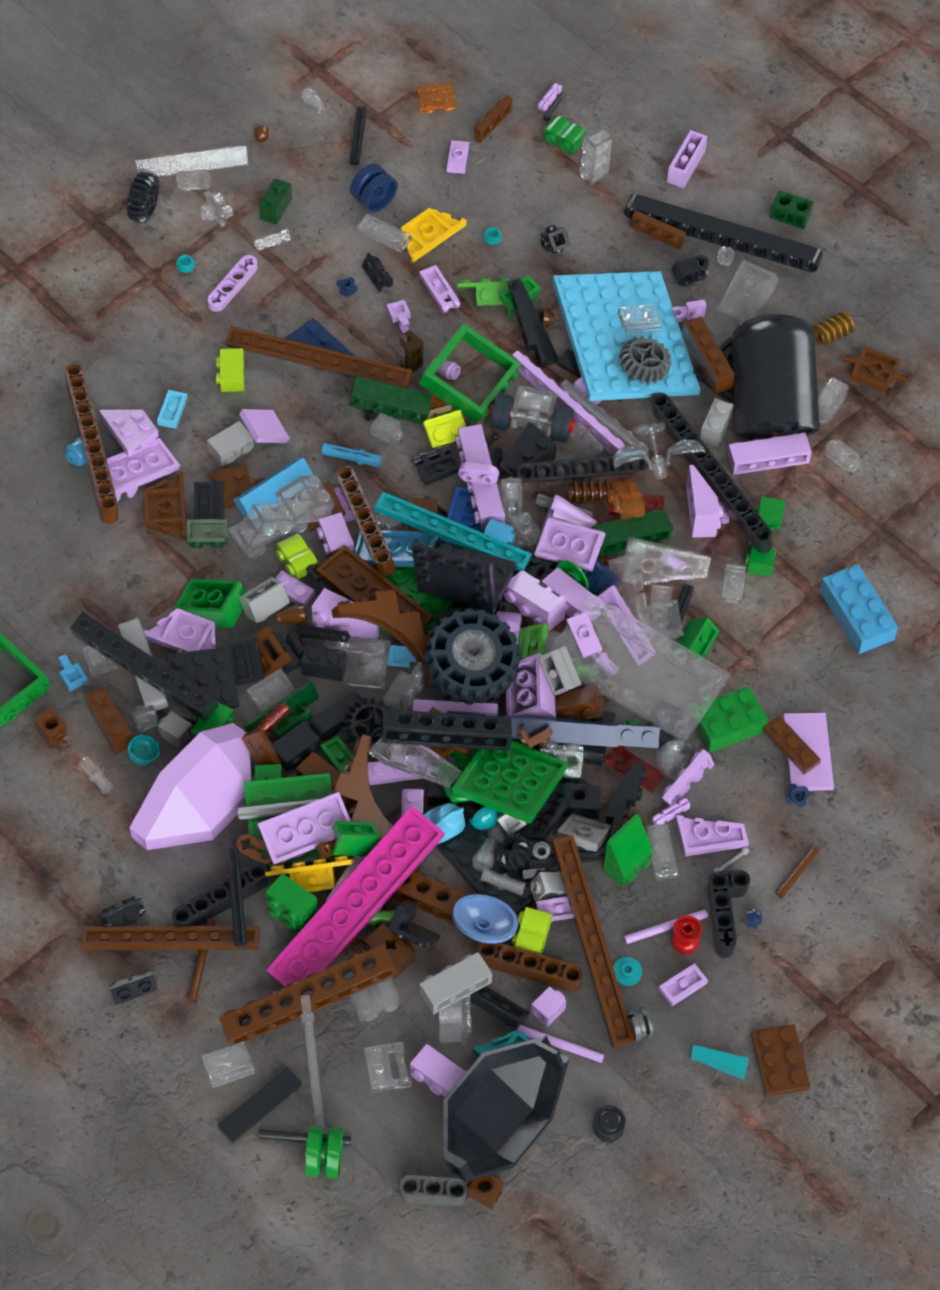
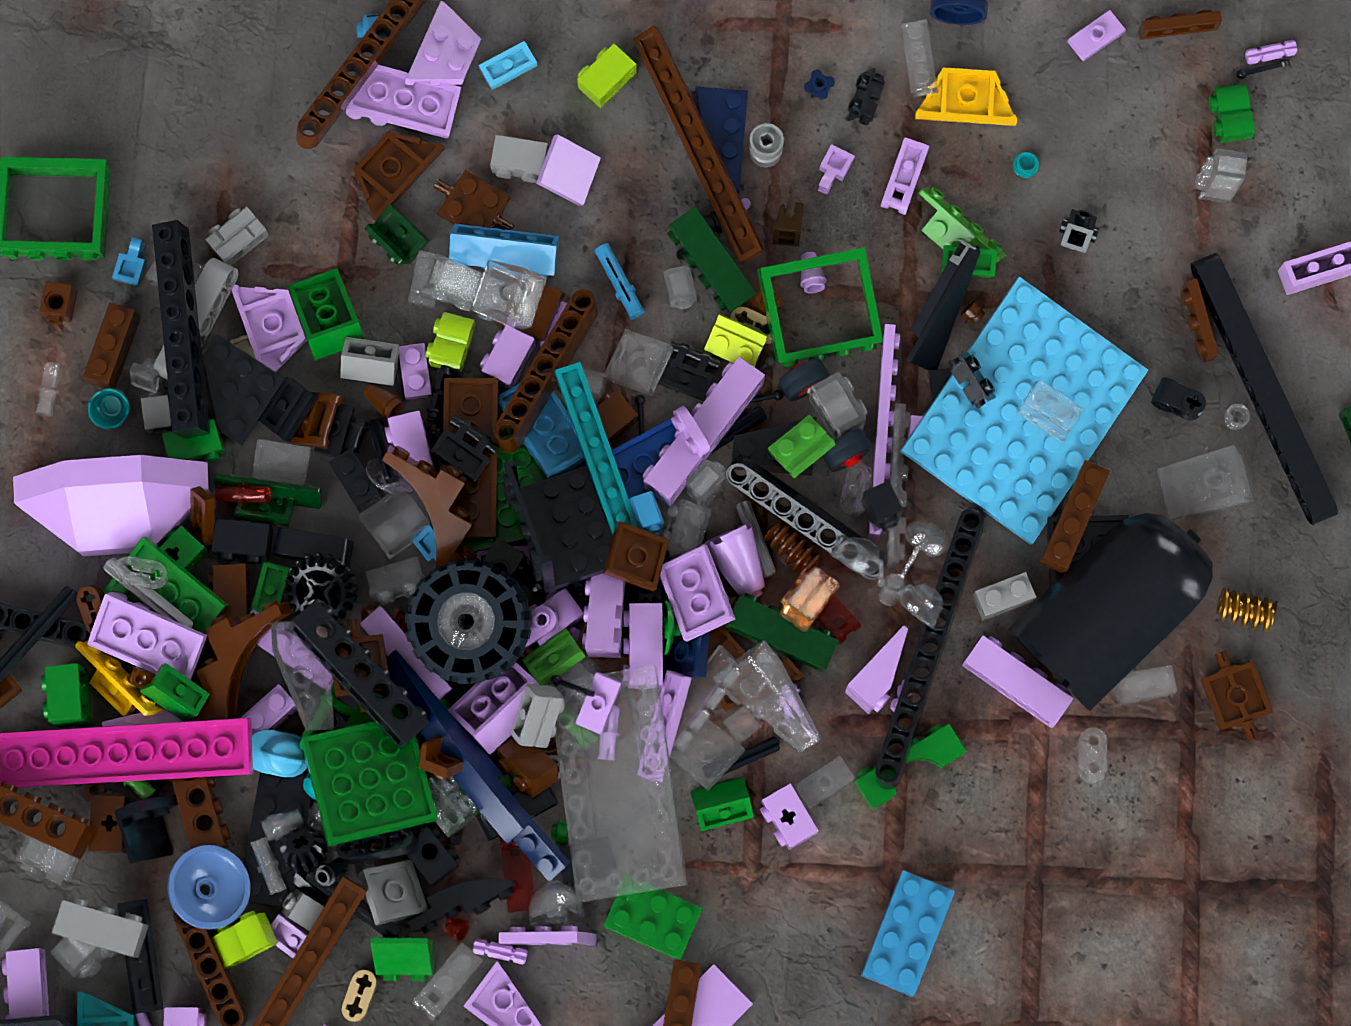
camera: 50 degrees right, 20 degrees up
black plate [194,481,224,520] -> none
dark grey gear [619,336,672,385] -> none
lavender plate [672,299,706,323] -> none
none -> clear beam [115,556,168,589]
none -> light grey brick [205,206,269,266]
none -> tan beam [342,970,378,1022]
none -> black plate [429,415,499,483]
none -> black hinge [551,675,595,697]
none -> clear plate [603,329,674,396]
none -> reddish brown tile [603,521,669,591]
none -> light grey wheel [749,123,784,168]
none -> lavender brick [760,783,819,850]
none -> bright green plate [768,415,835,478]
none -> black brick [861,480,903,532]
none -> black hinge [949,352,996,409]

